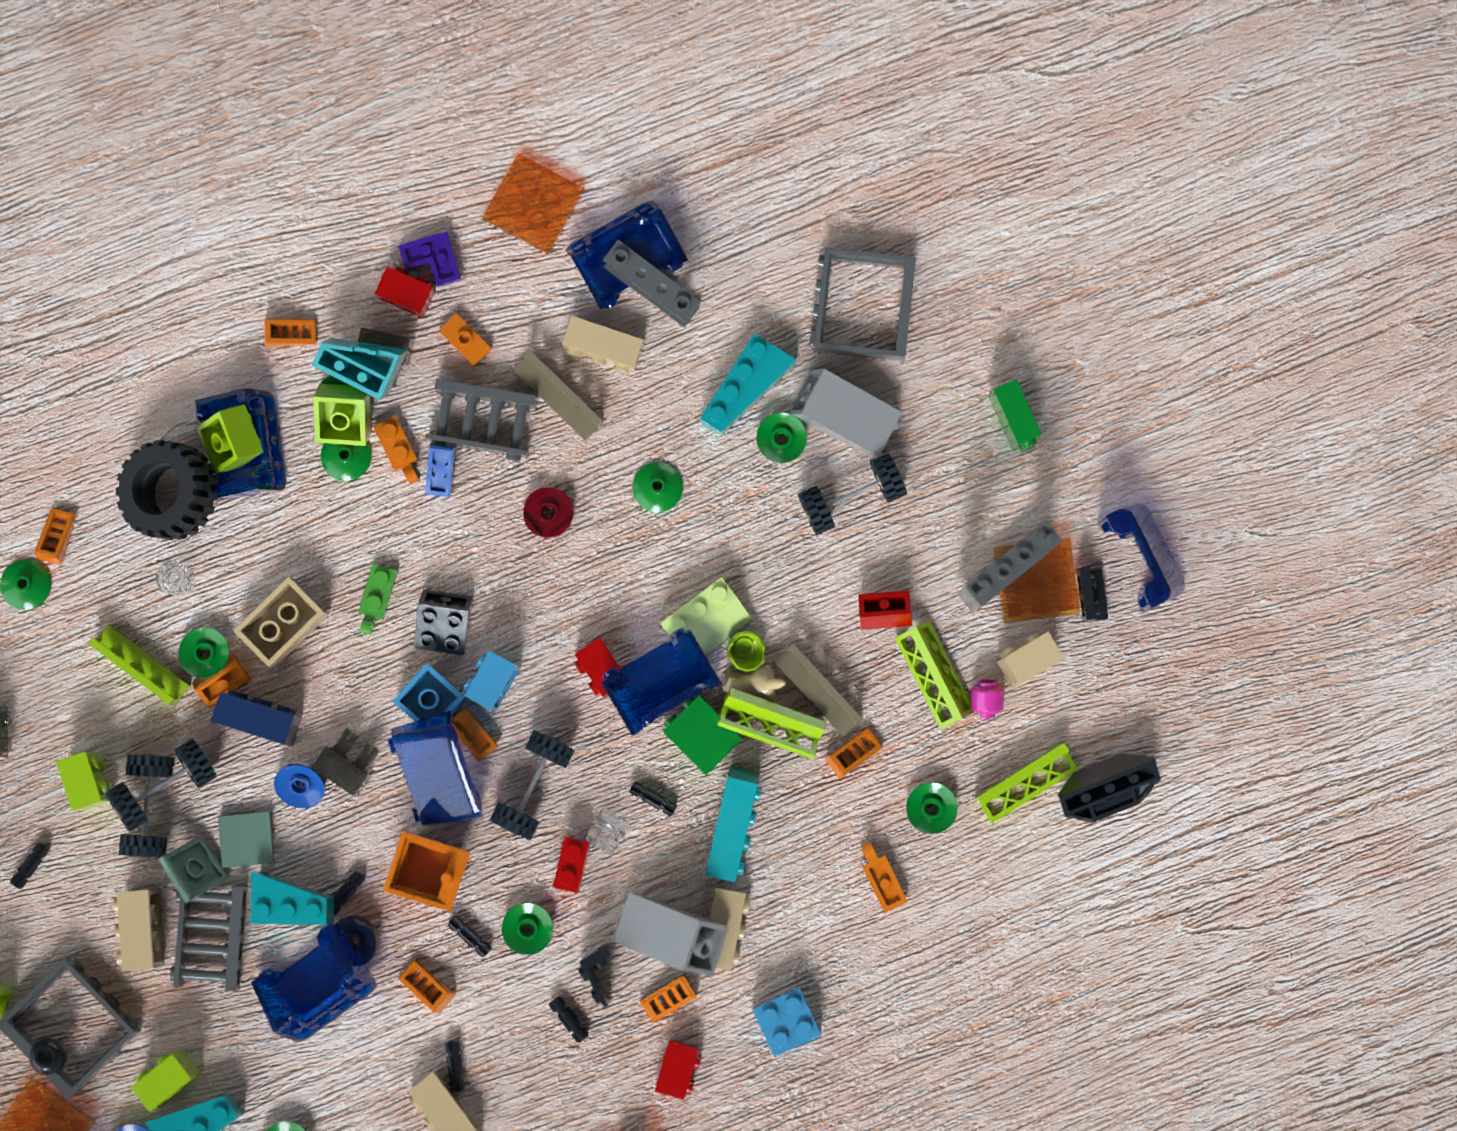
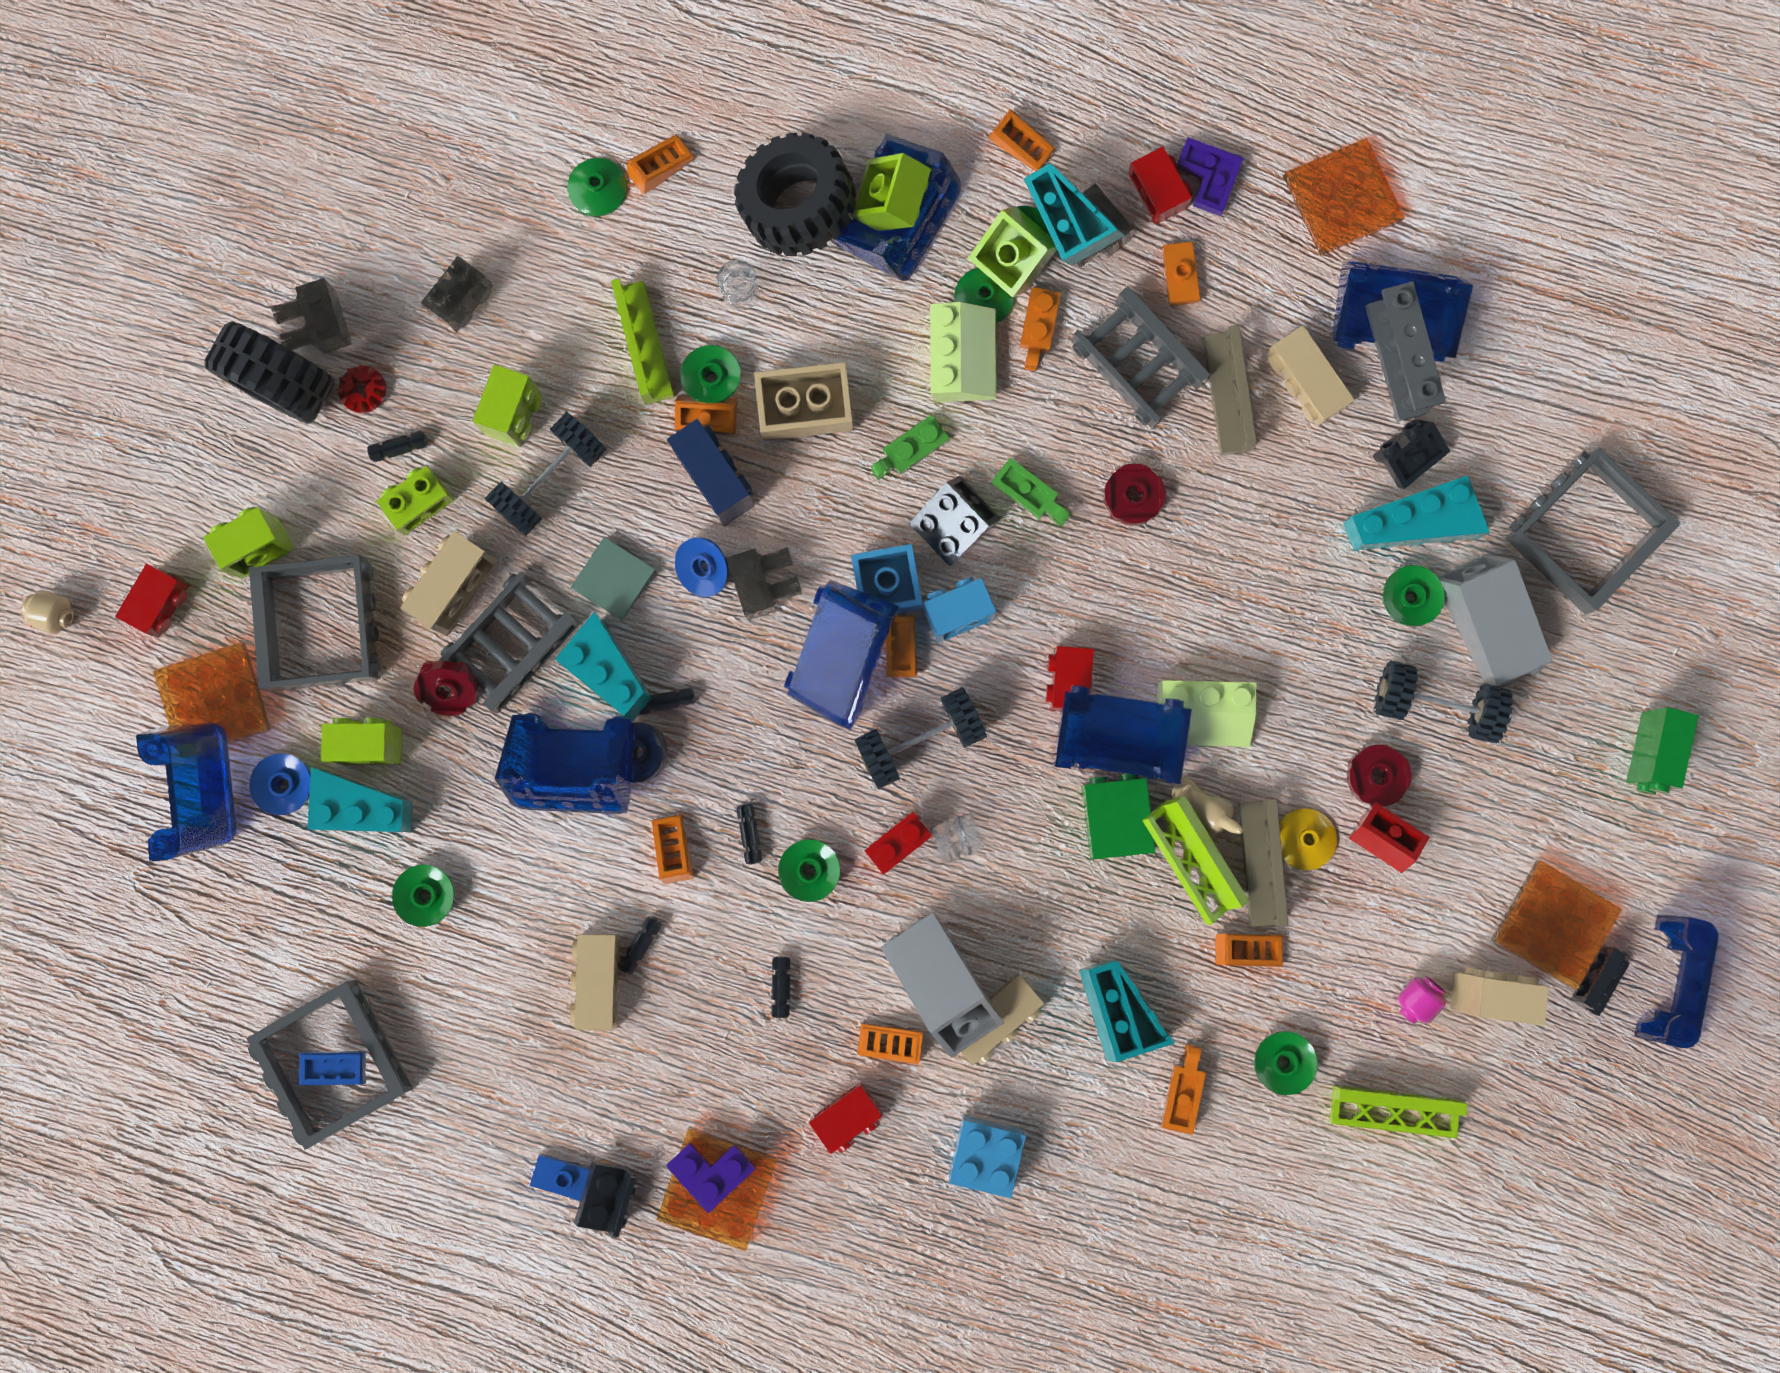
camera: 40 degrees right, 0 degrees up
black piece [29,1037,68,1076] -> none
black axle [105,739,217,832] -> none
sand green tile [158,835,229,903] -> none
orange piece [383,831,471,912] -> none
plate [425,443,455,497] -> none
black bracket [577,944,613,1008] -> none
black axle [629,781,677,816] -> none
green dish [632,462,683,513] -> none
teal wedge [705,766,762,882] -> none
lime hair [727,630,765,672] -> none
lime fence [894,620,975,729] -> none
dark grey window [957,520,1063,614] -> none
black wedge [1057,753,1161,823] -> none
none -> lime brick [376,466,455,535]
none -> dark red plate [413,661,478,716]
none -> yellowish green slope [930,302,997,403]
none -> bright green plate [991,458,1070,527]
none -> teal wedge [1079,960,1175,1063]
none -> yellow dish [1279,808,1337,870]
none -> dark red plate [1347,745,1412,806]
none -> black bracket [1373,419,1451,489]

